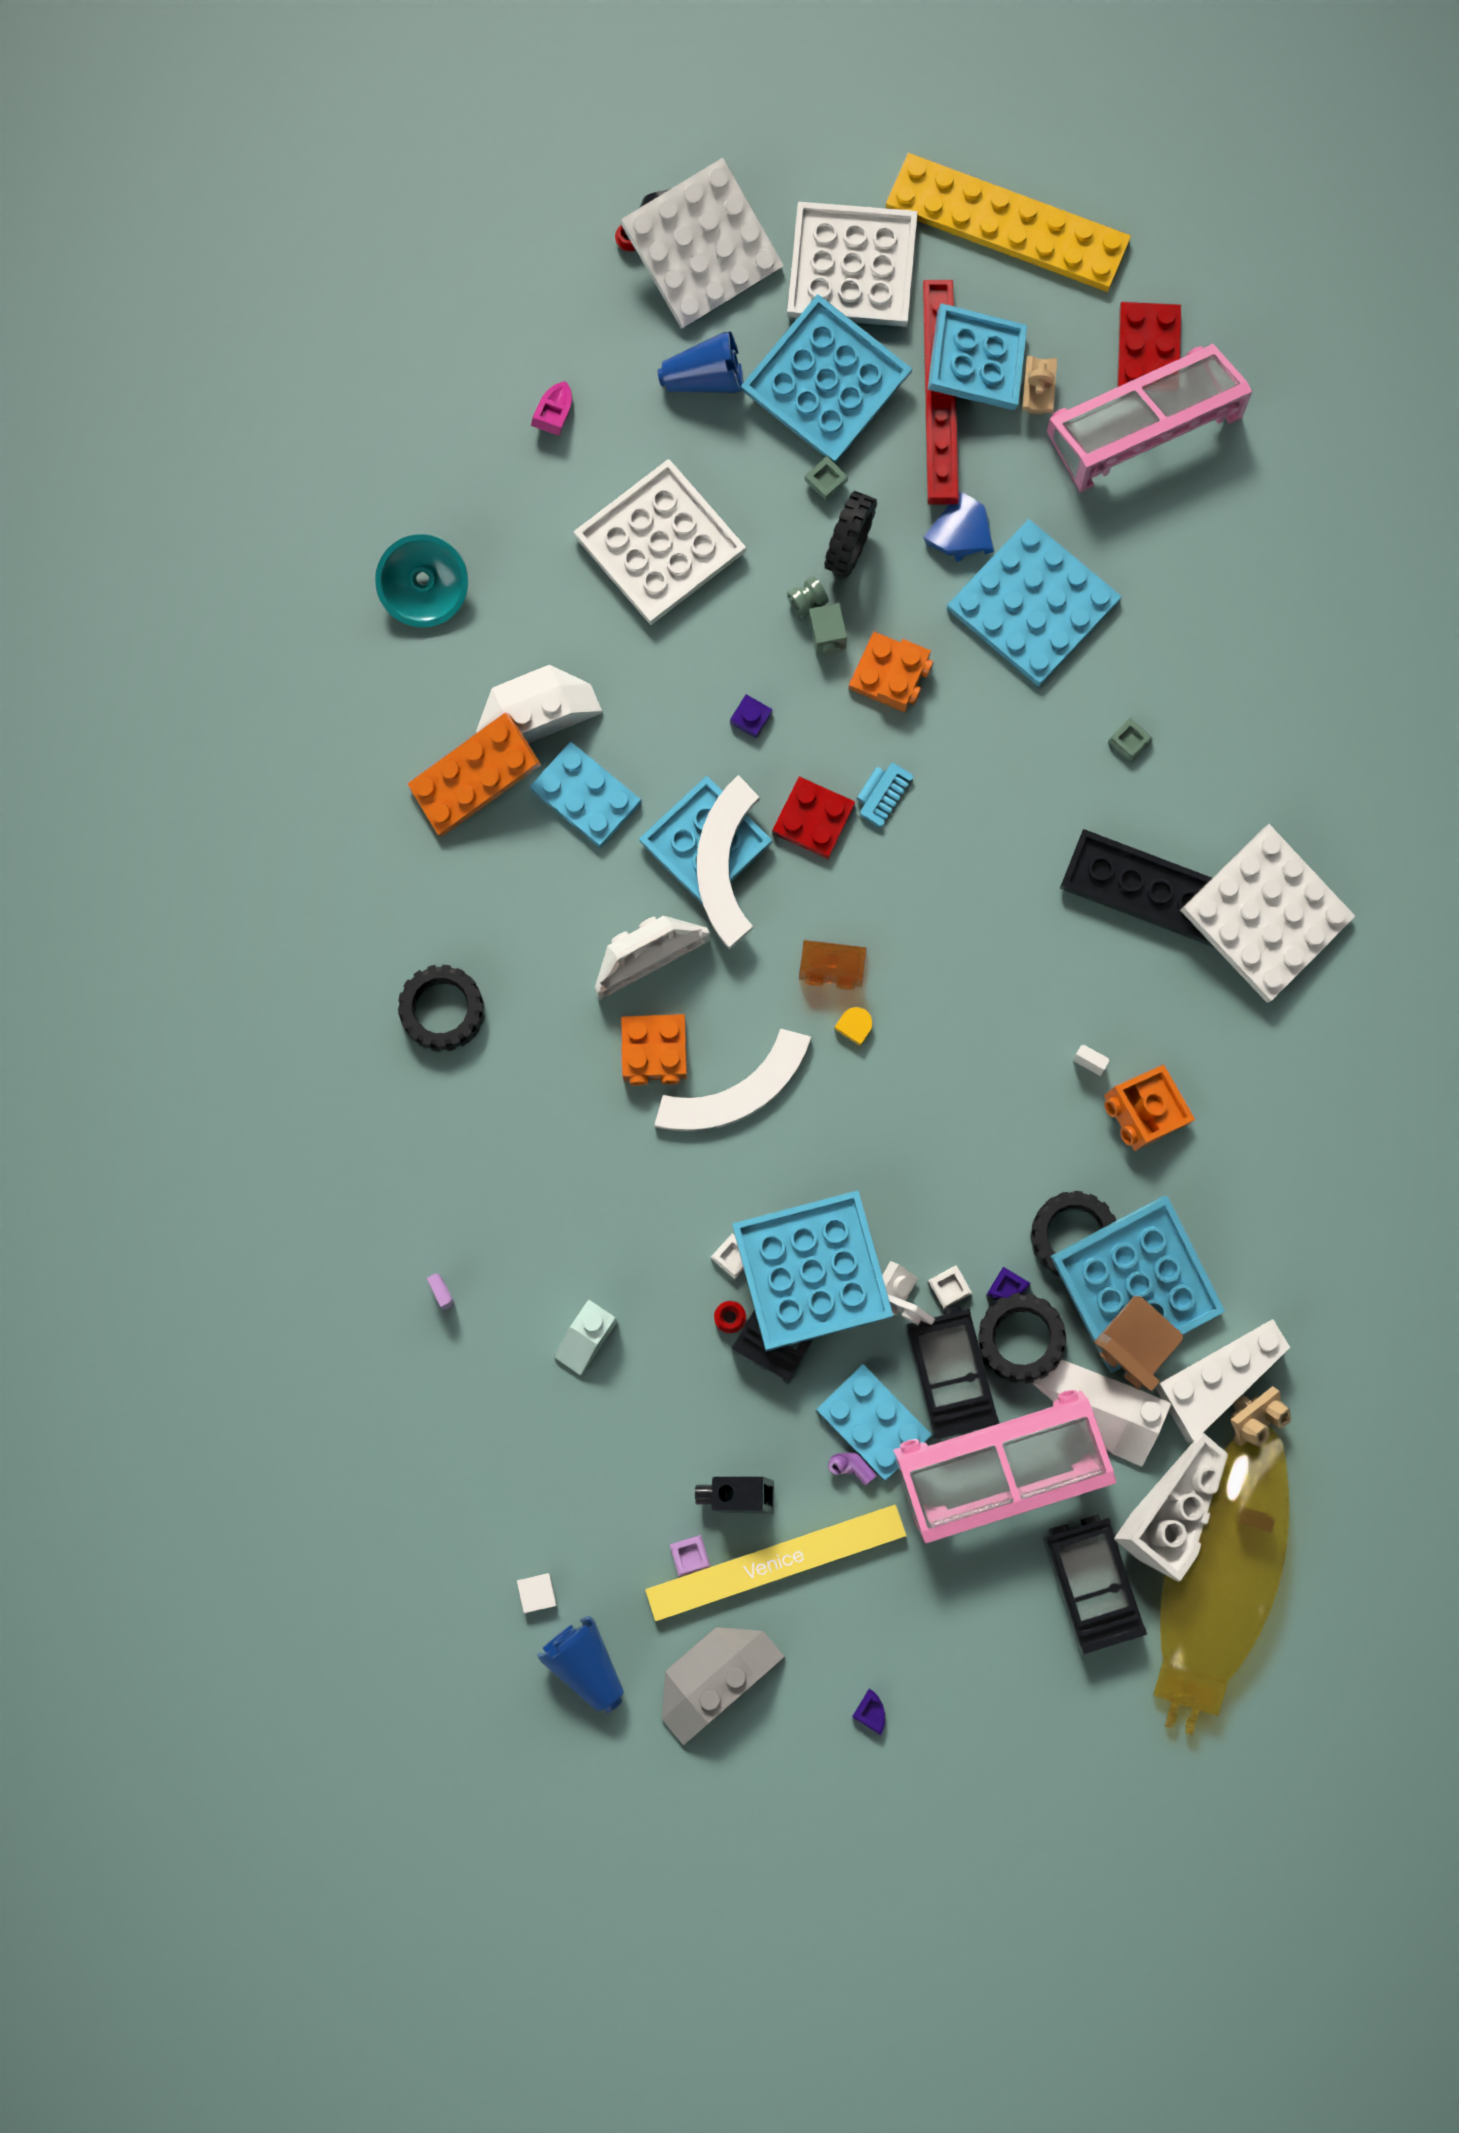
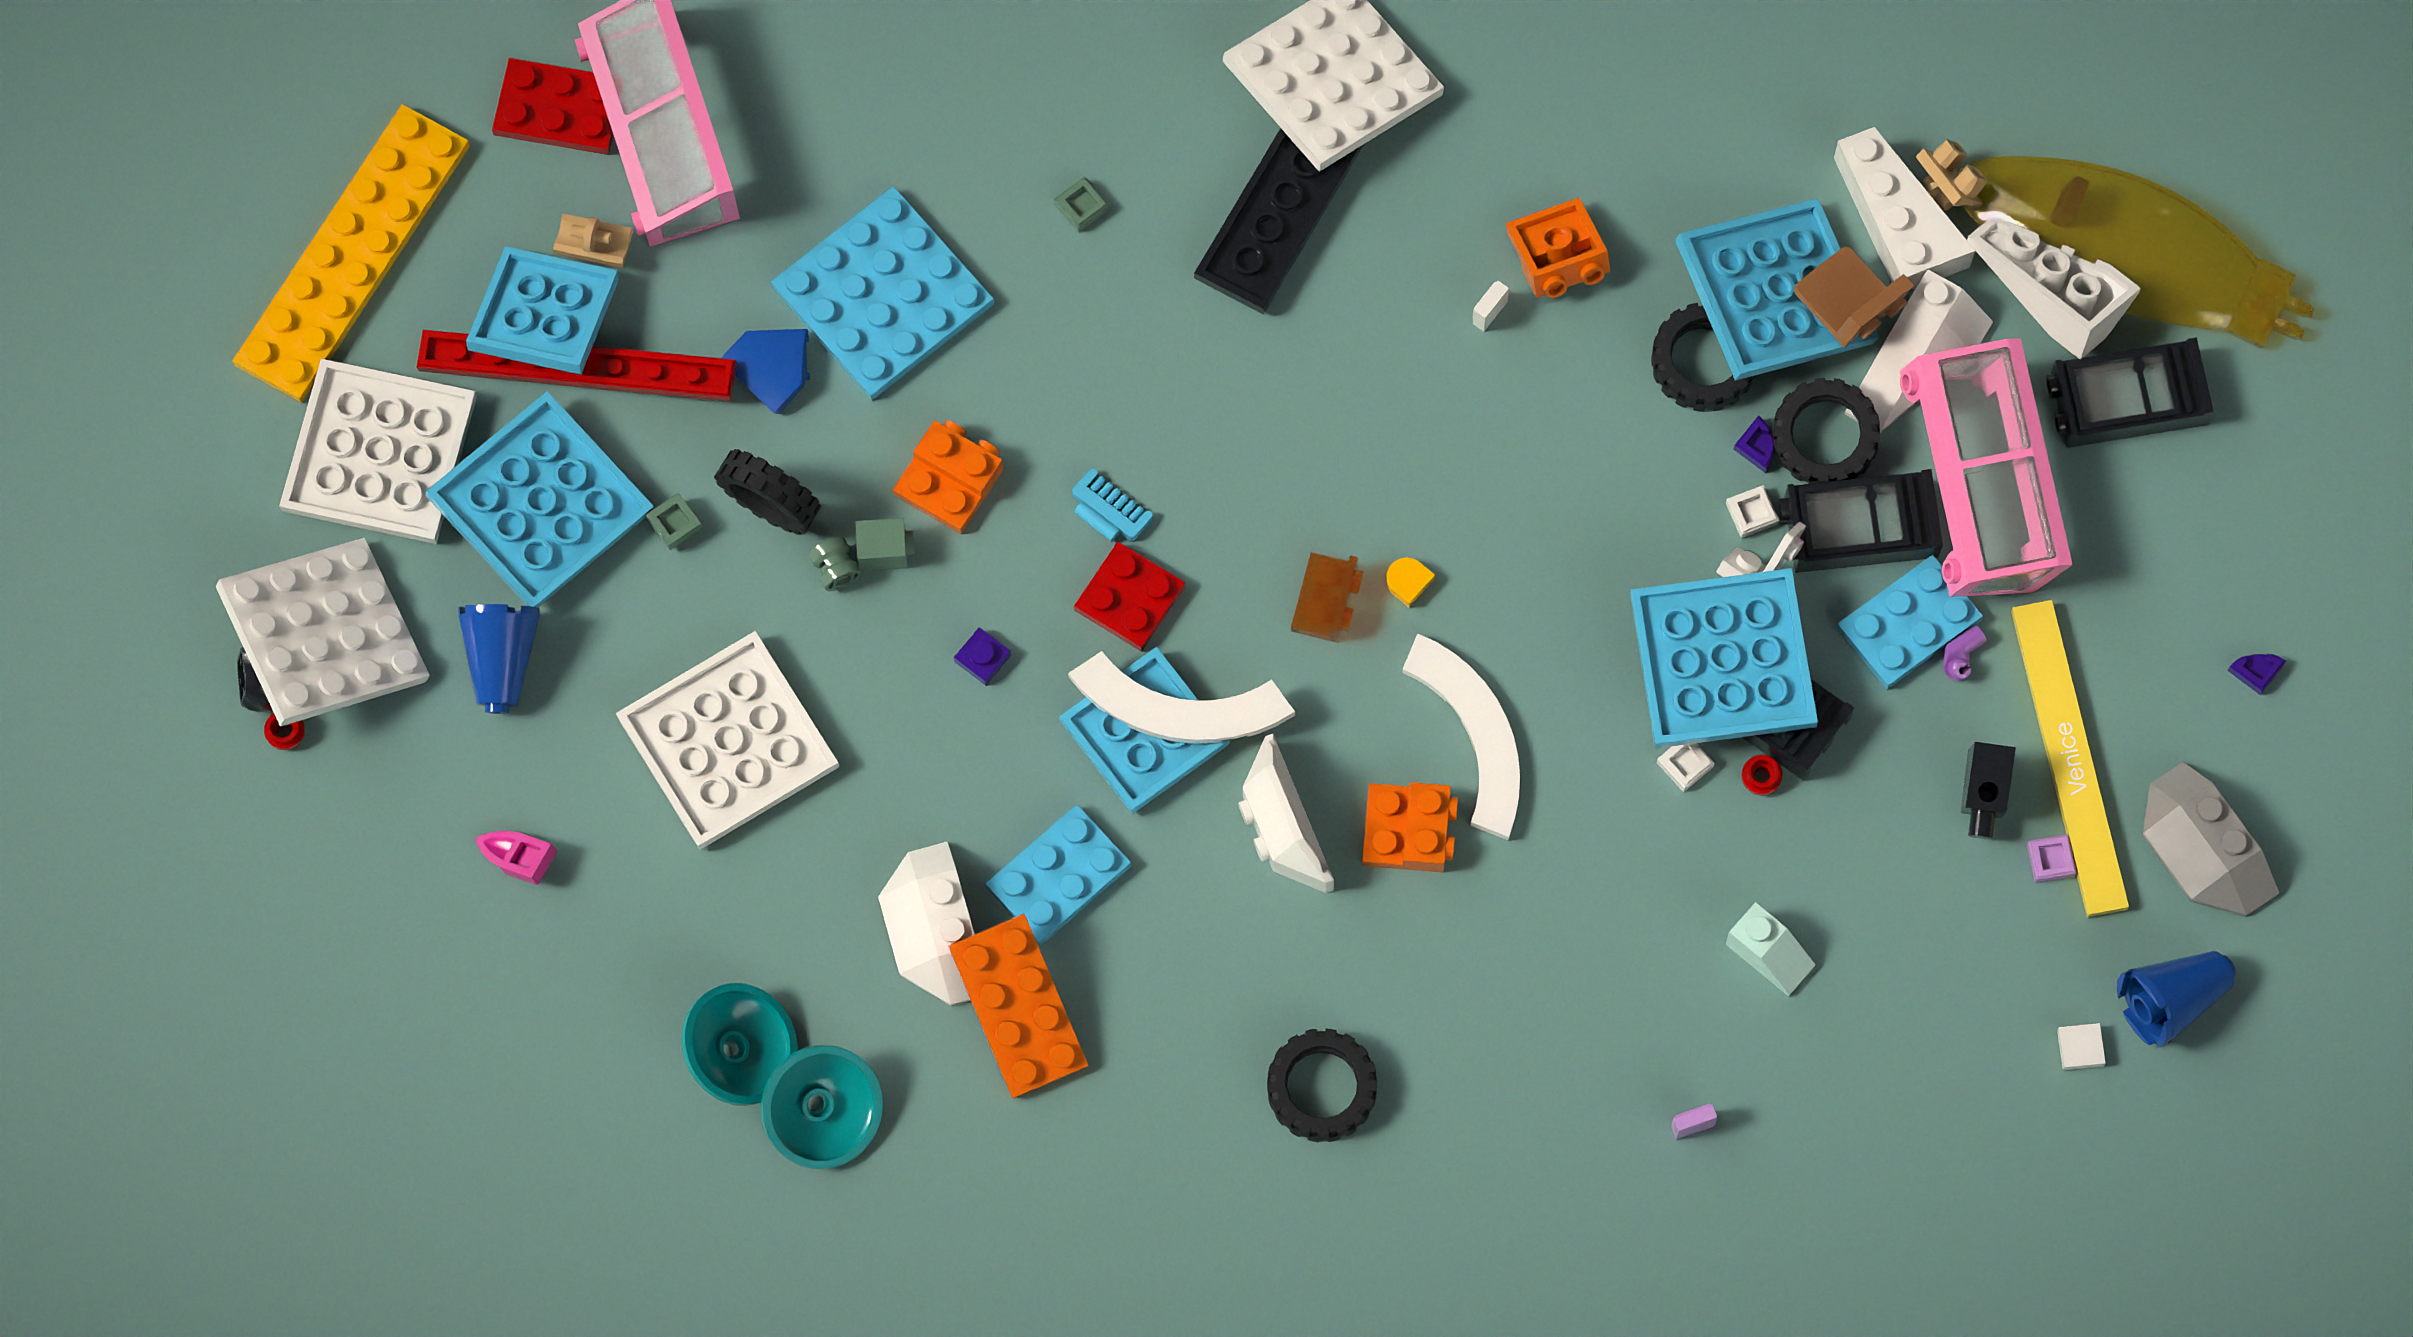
camera: 85 degrees left, 5 degrees down
none -> teal dish [761,1045,883,1169]

